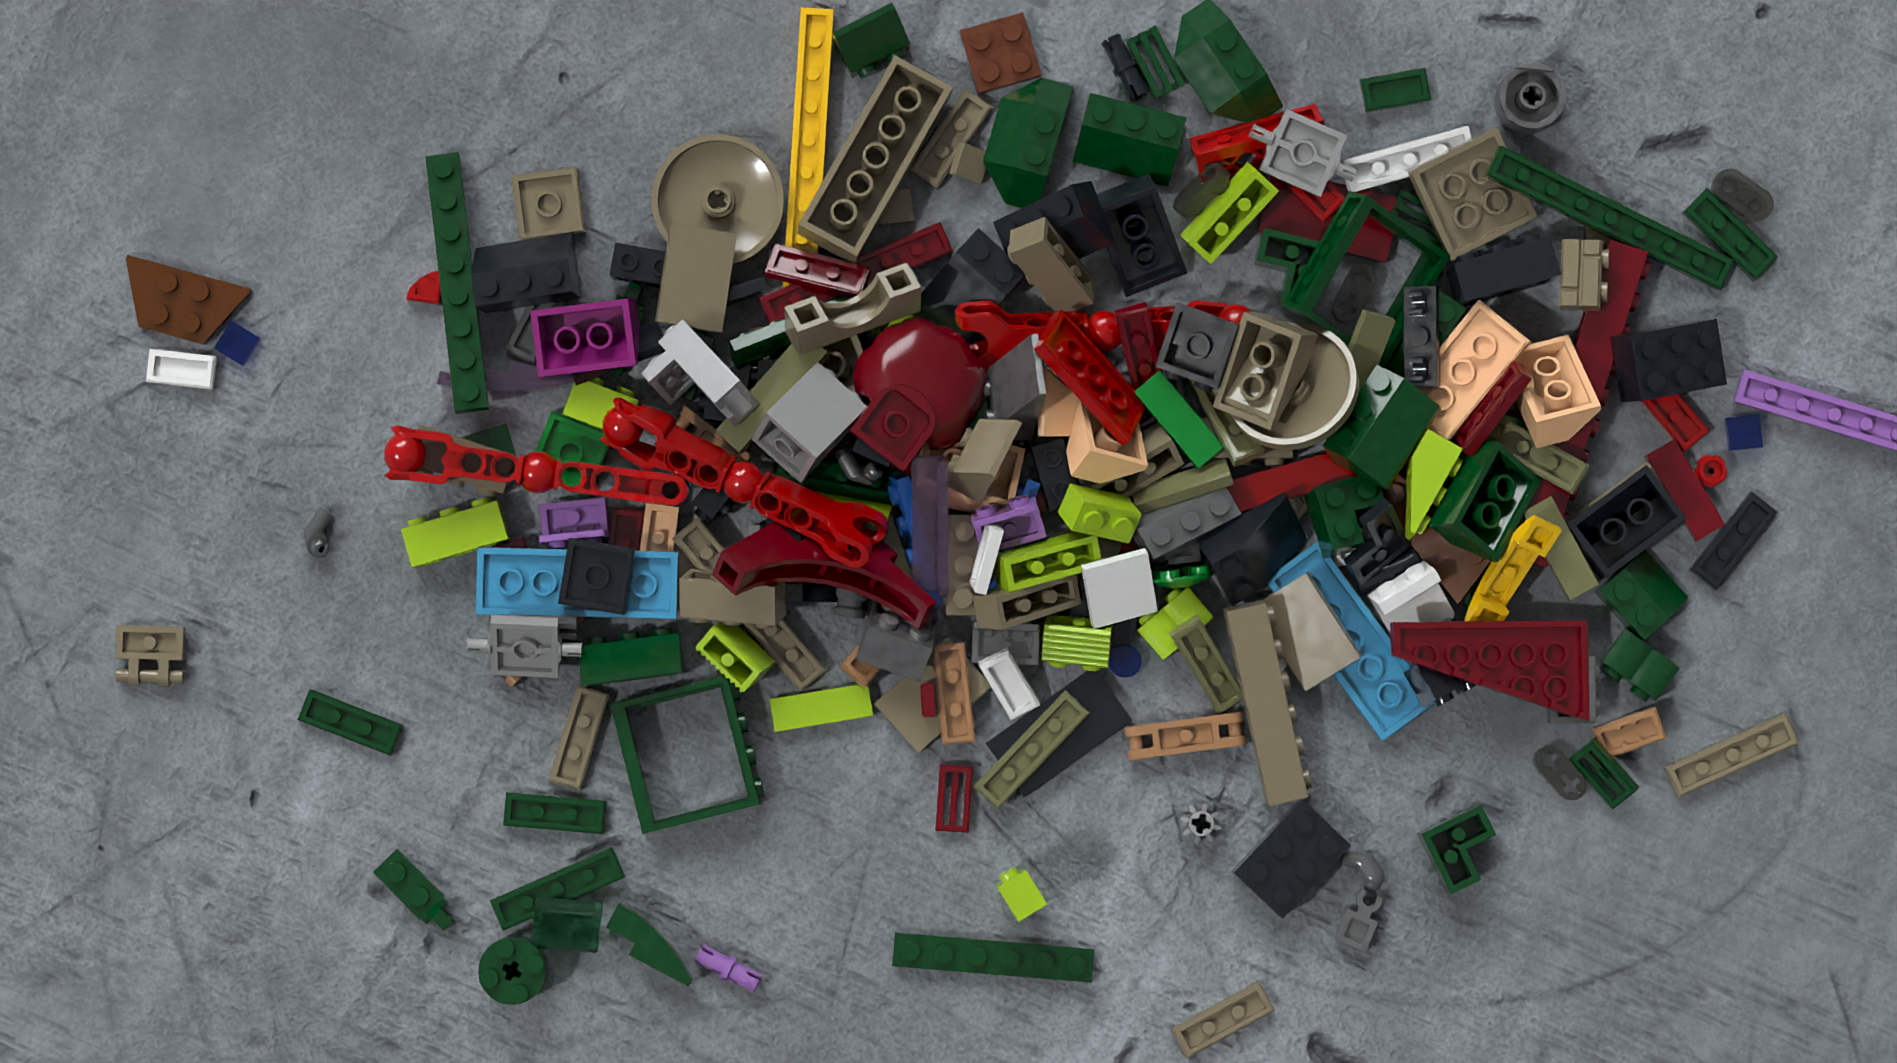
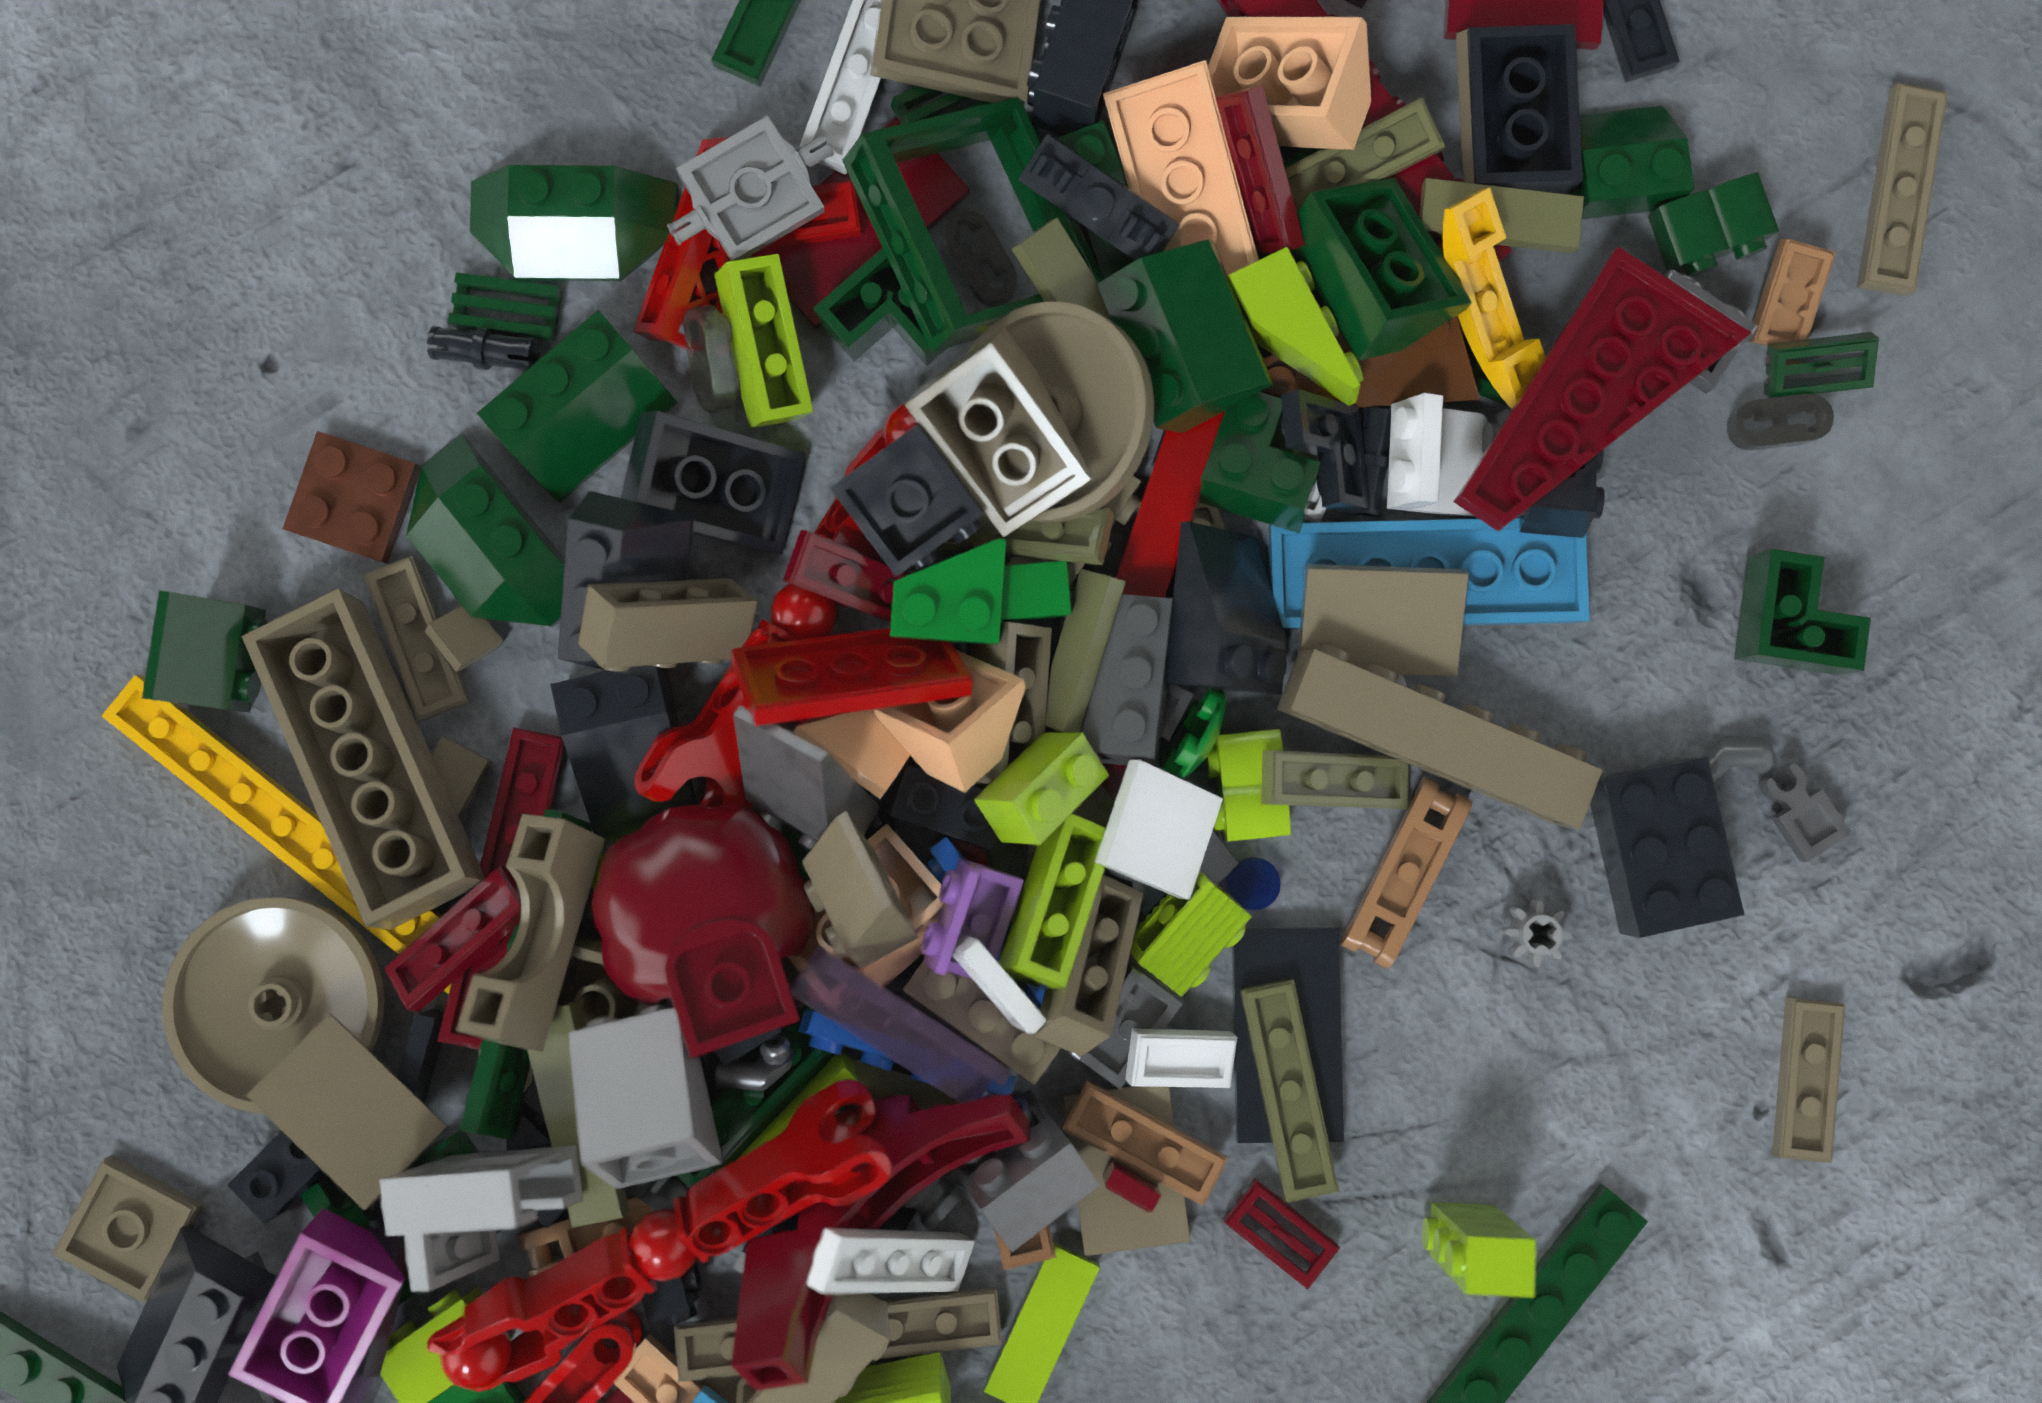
camera: 50 degrees left, 0 degrees up
none -> white plate [806,1229,975,1293]
none -> green wing [890,539,1006,645]

